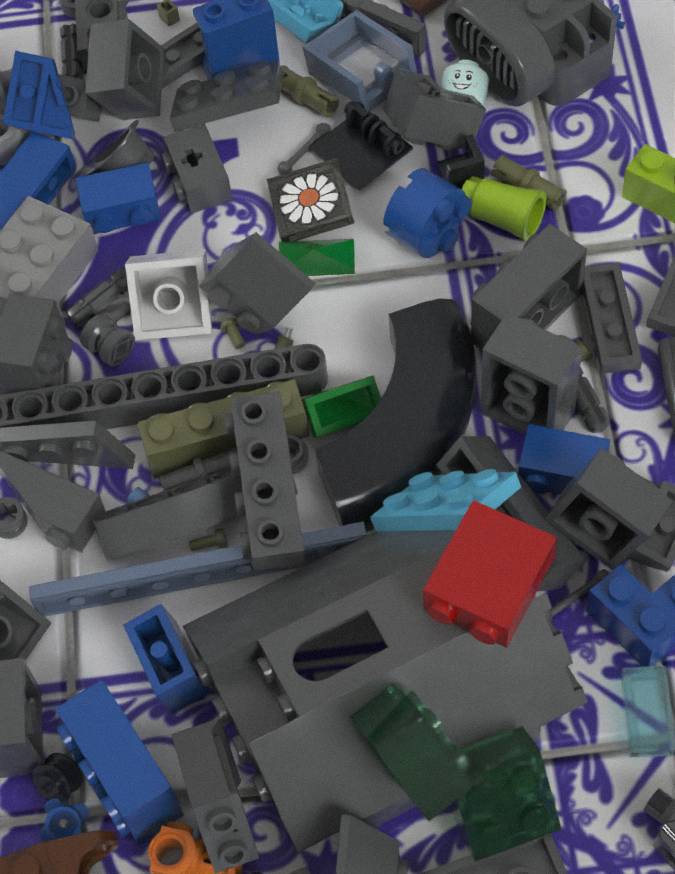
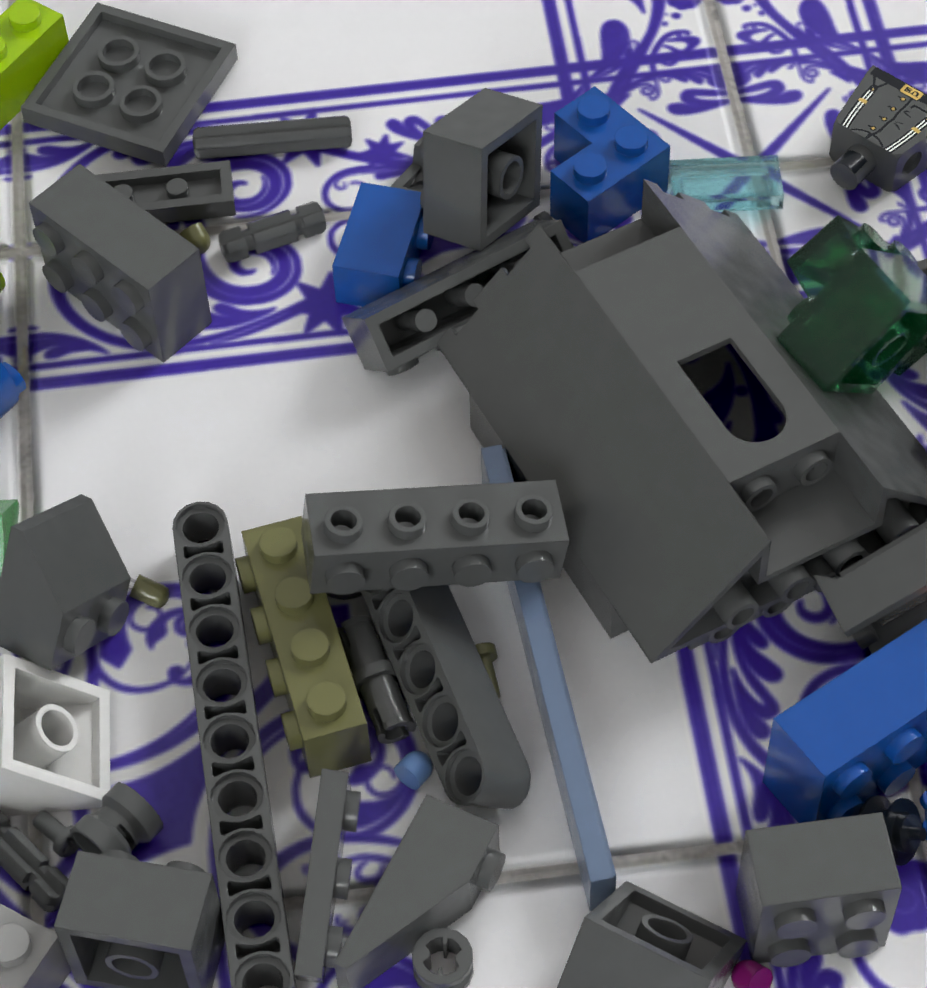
camera: 95 degrees left, 5 degrees down
blue brick [123,604,211,713] -> none
olive piece [220,317,245,349] -> none
green slope [302,375,381,438] -> none
black brick [315,298,477,532] -> none
medium azure plate [370,469,521,532] -> none
red brick [423,500,557,648] -> none
dark grey brick [481,312,582,436] -> none

